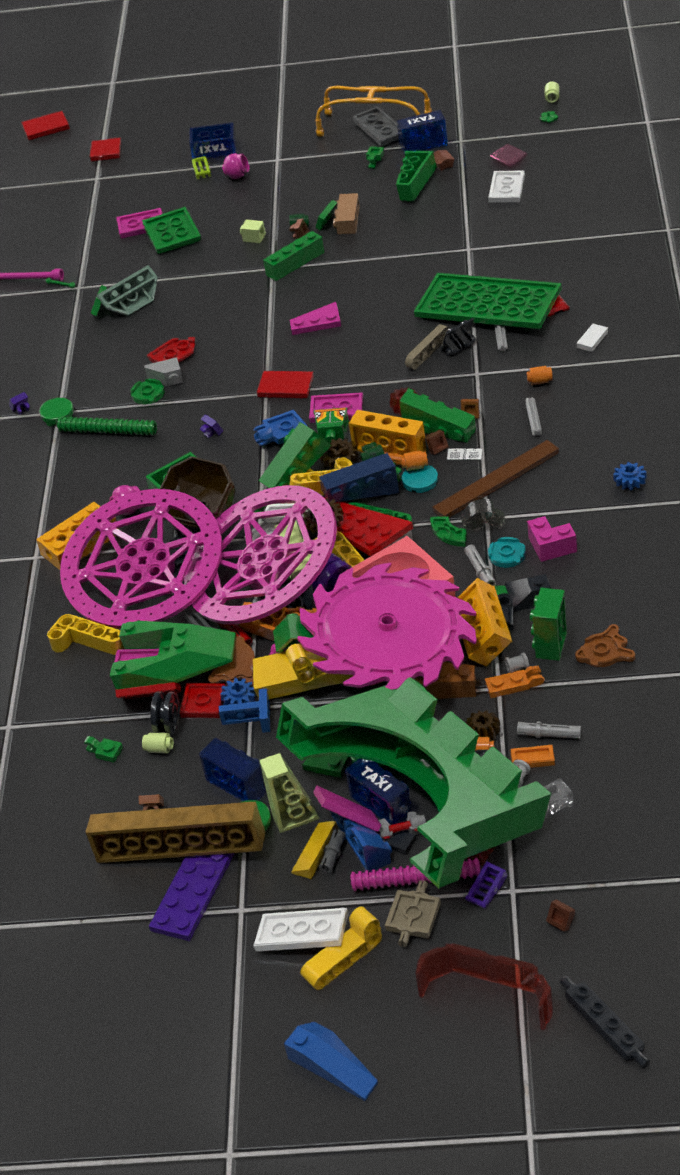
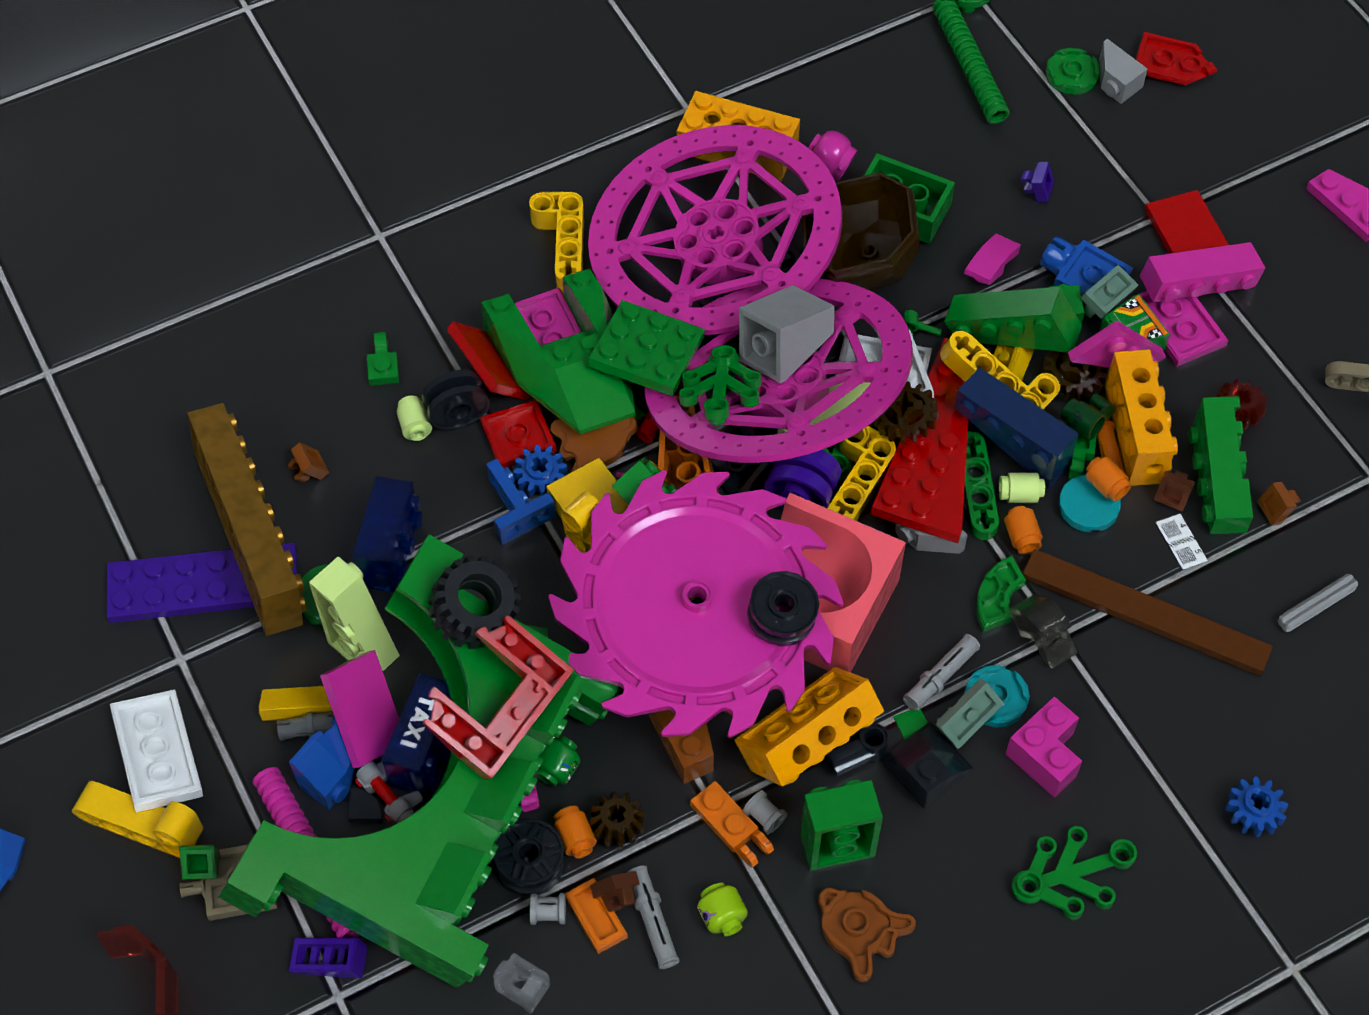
camera: 55 degrees right, 15 degrees up
none -> green slope [179,845,220,880]
none -> wedge [423,615,574,780]
none -> black tyre [428,555,521,649]
none -> green plate [588,300,705,397]
none -> copper tile [590,871,640,912]
none -> green plant [679,345,762,425]
none -> lime head [697,882,748,936]
none -> light grey slope [739,285,834,383]
none -> black wheel [747,571,820,647]
none -> sand green hinge [935,678,1004,749]
none -> dark pink slope [964,234,1021,285]
none -> yellowish green brick [999,473,1045,503]
none -> orange brick [1004,506,1043,554]
none -> green plant [1012,826,1137,920]
none -> dark pink wing [1068,321,1166,368]
none -> sand green hinge [1081,265,1138,319]
none -> dark pink brick [1140,242,1265,302]

